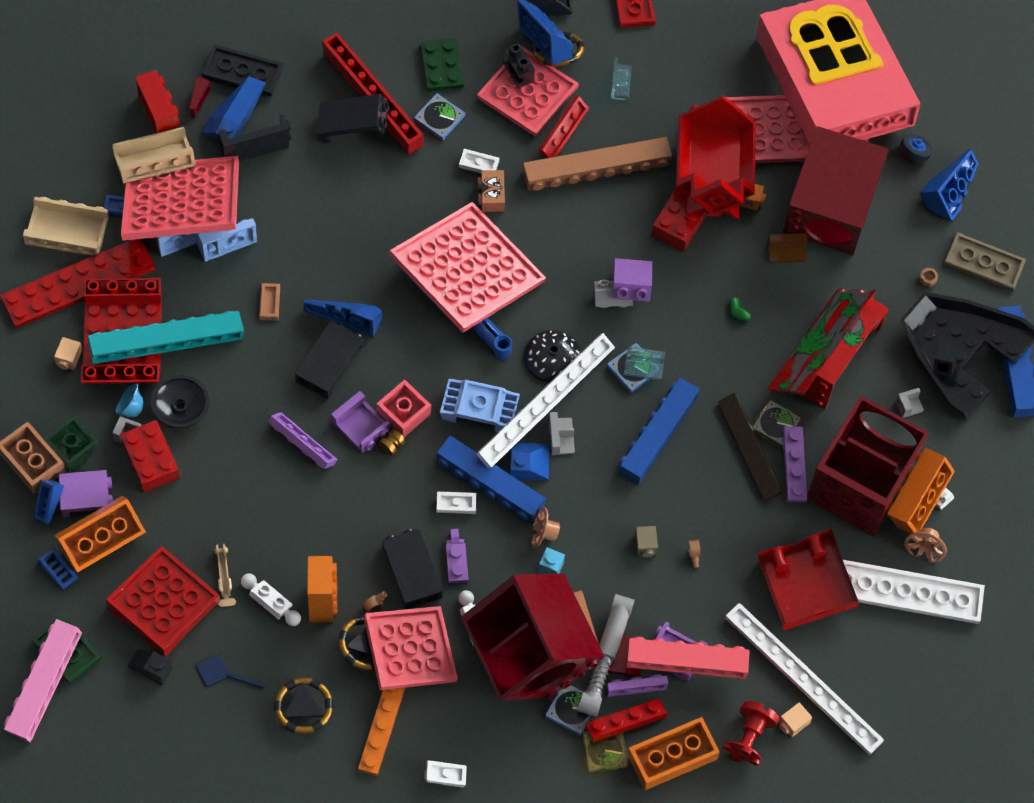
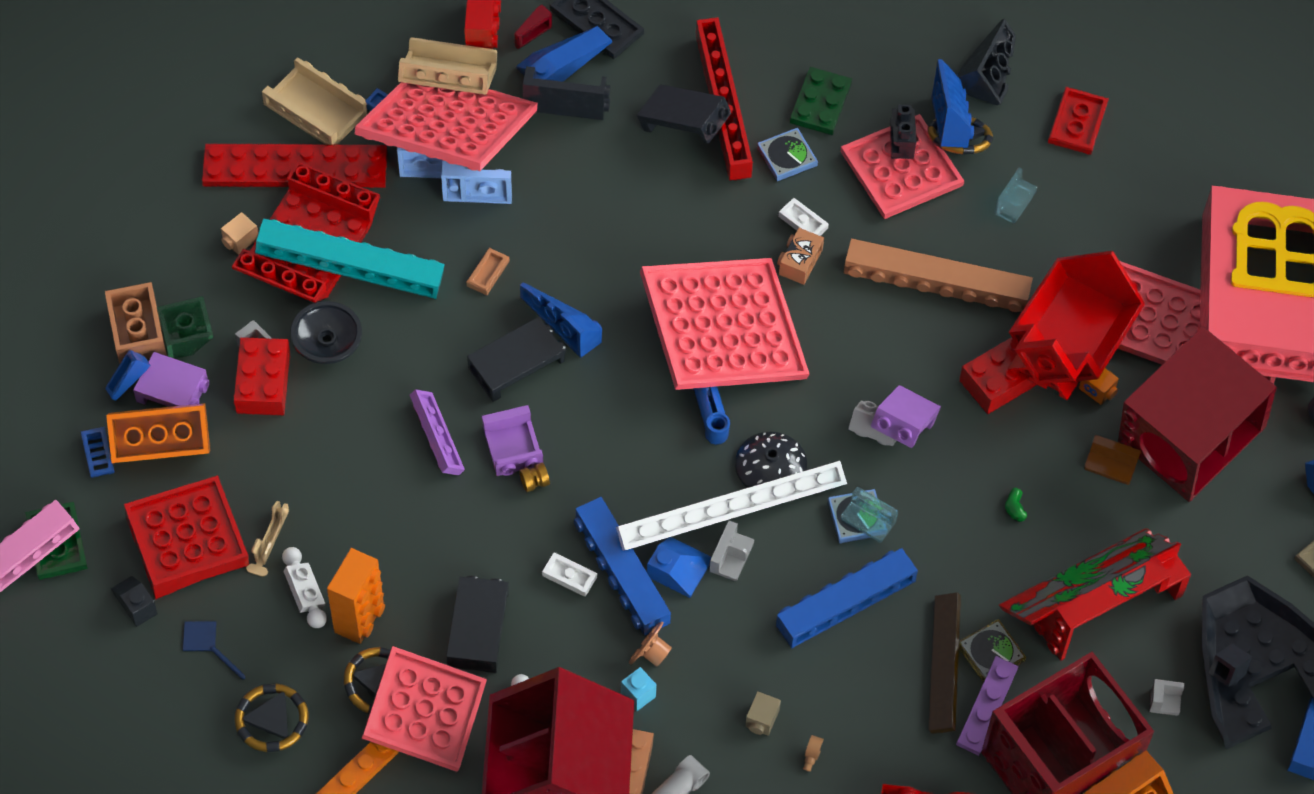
camera: 30 degrees right, 5 degrees down
dark azure hat [115,383,143,418] -> none
medium nougat piece [363,591,387,613] -> none
coral brick [377,380,431,437] -> none
light blue plate [440,379,520,432] -> none
medium lavender hinge [446,529,469,584] -> none
red plate [538,96,589,159] -> none
medium nougat tile [919,268,938,287] -> none

